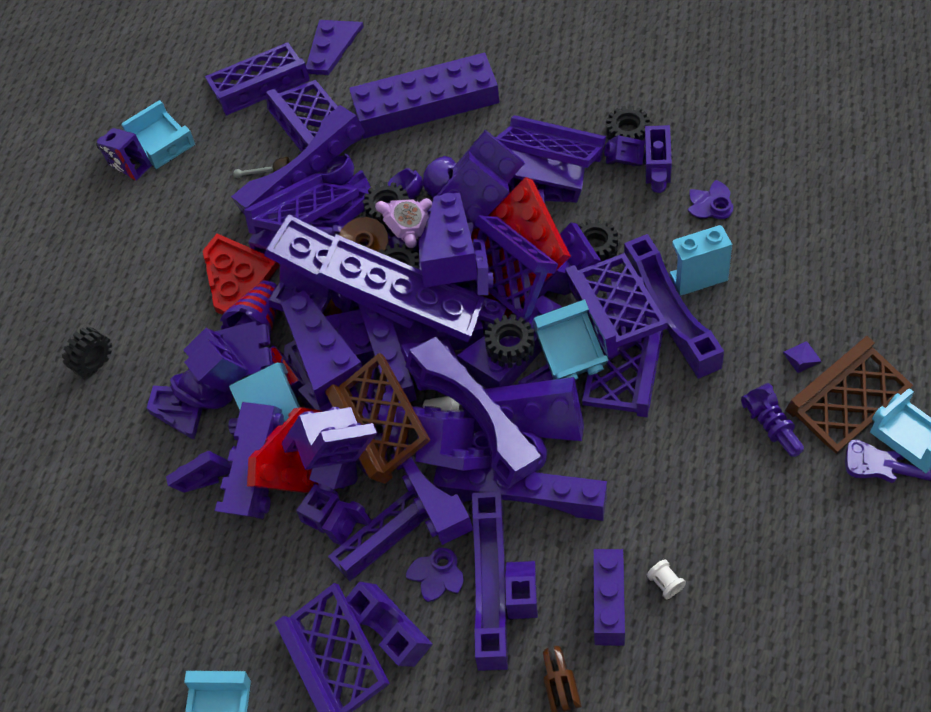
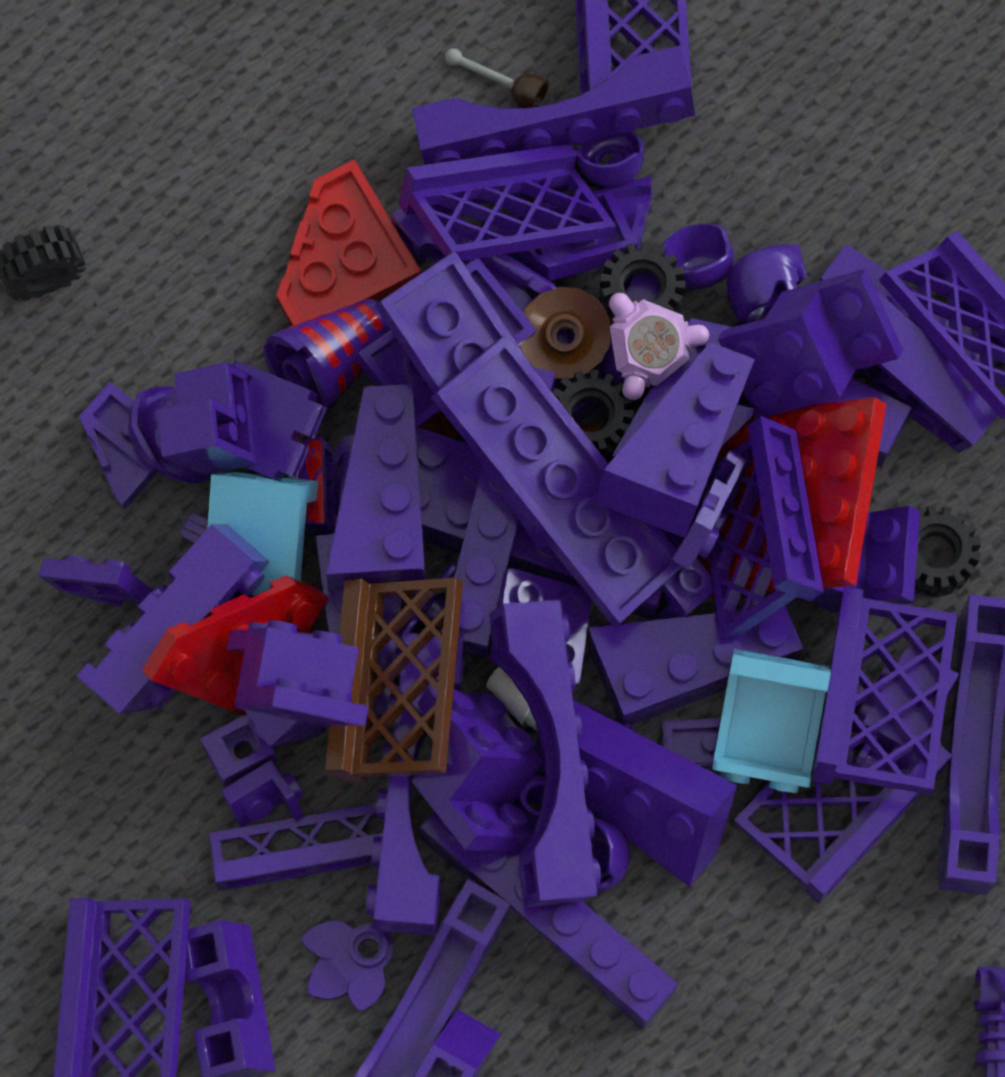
camera: 20 degrees right, 15 degrees up
dark purple brick [349,52,500,139] -> none
black tyre [485,315,535,368] -> none

